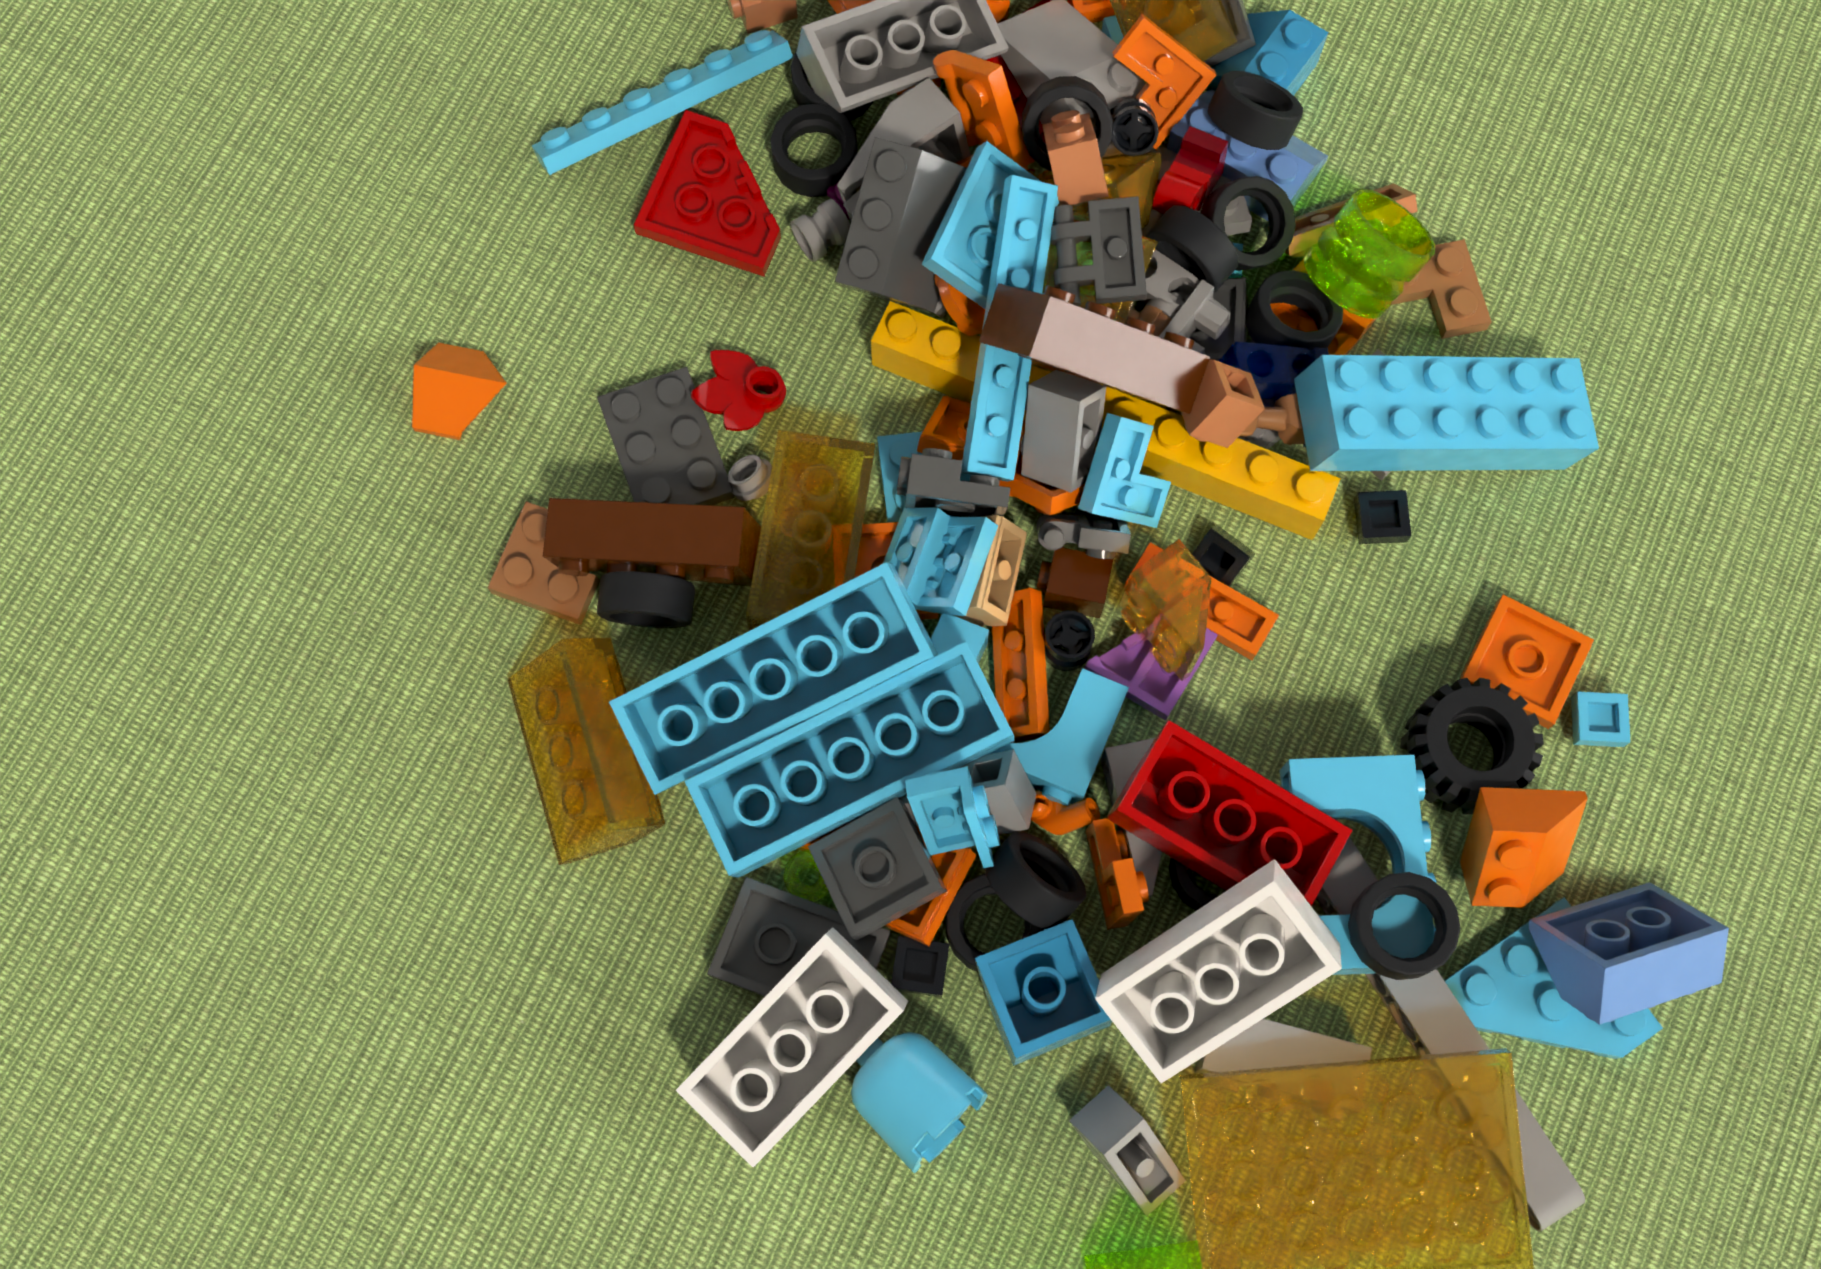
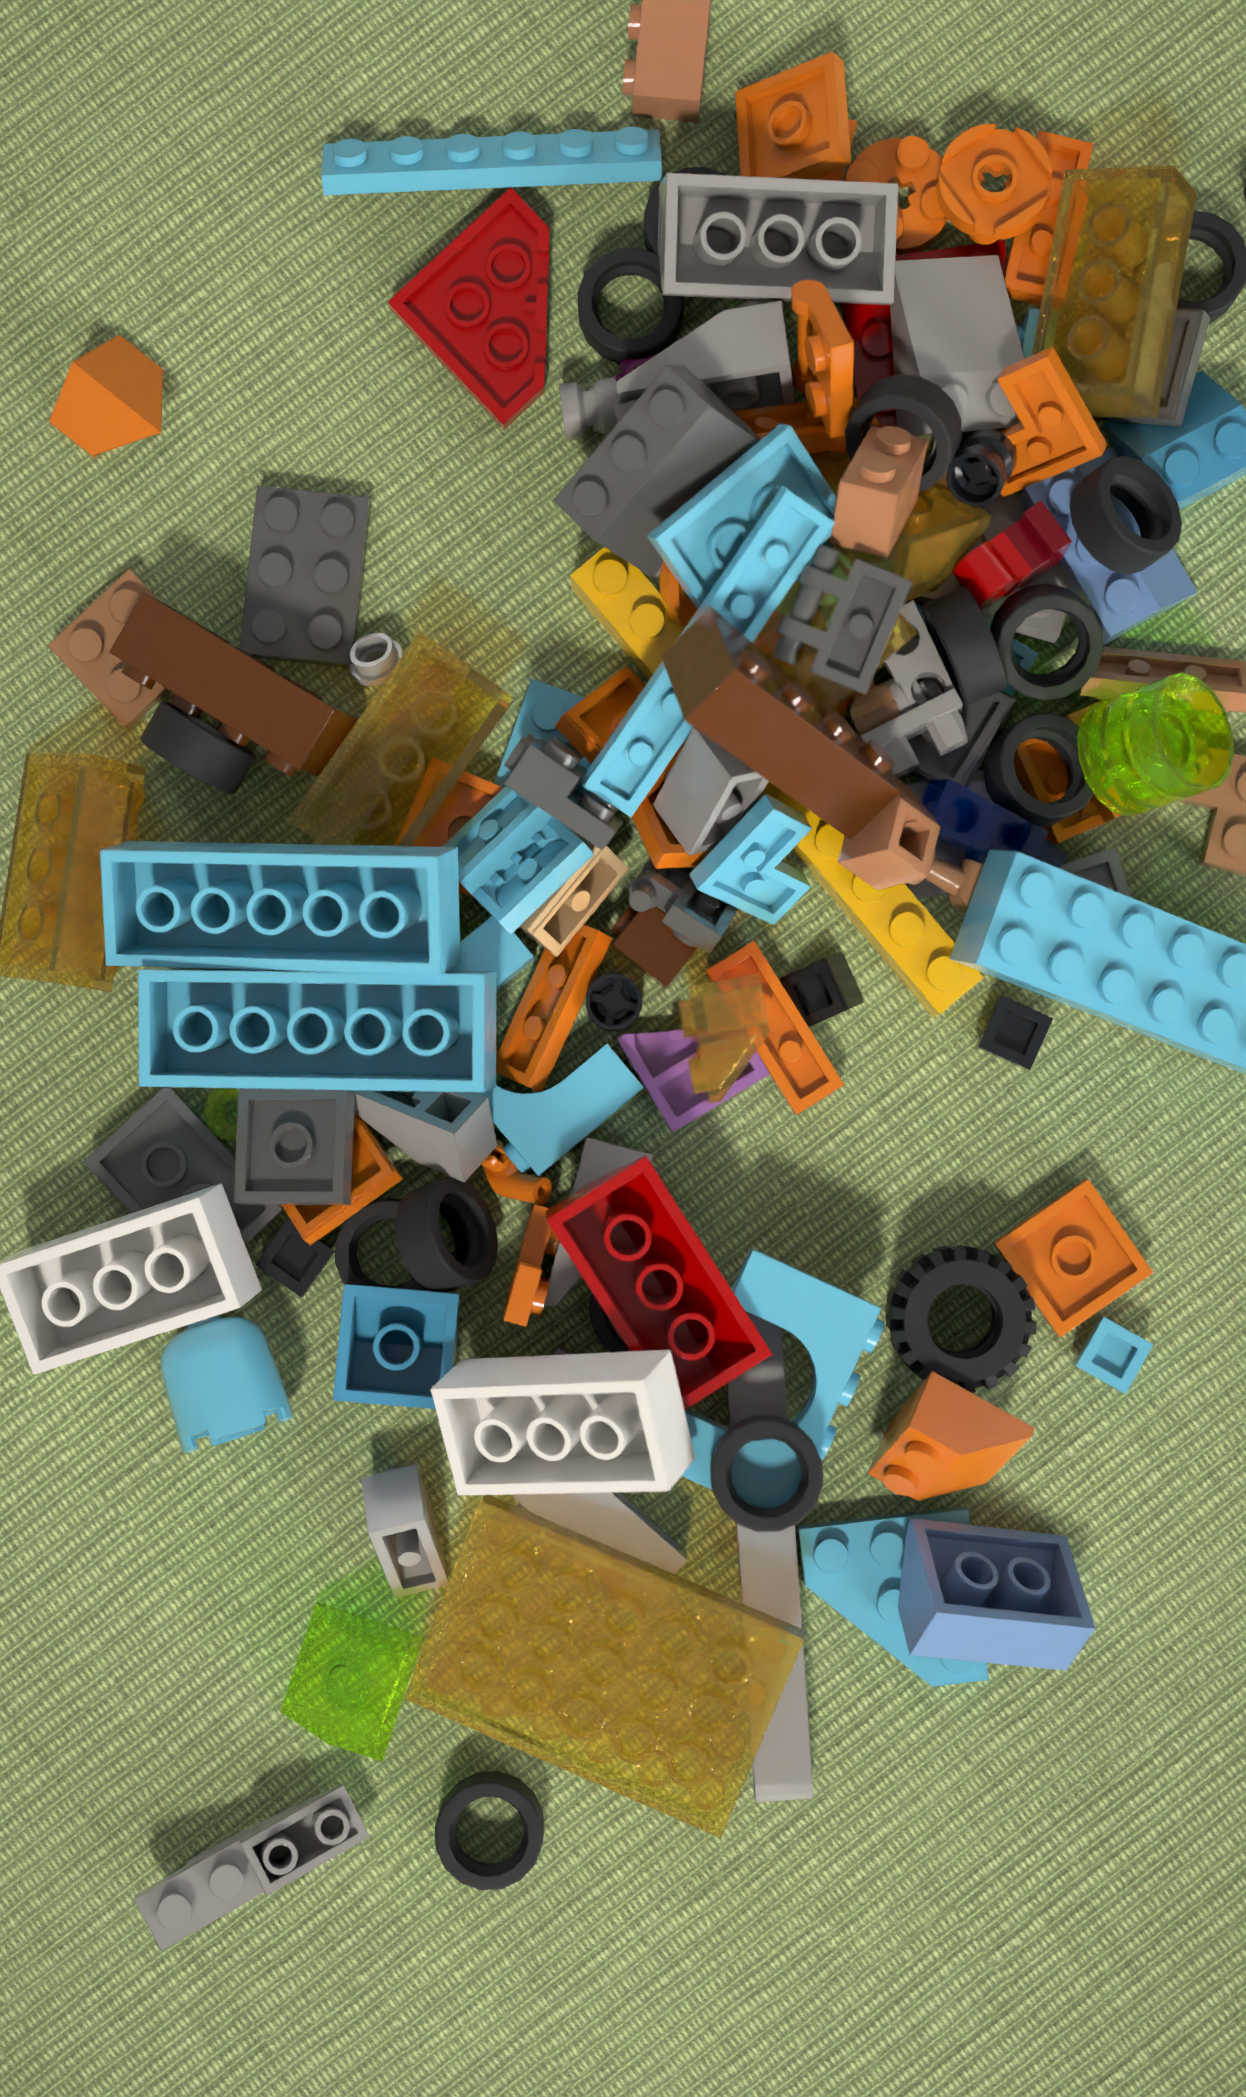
camera: 30 degrees right, 15 degrees up
red plate [691,350,786,431] -> none
medium azure bracket [905,766,1000,868] -> none

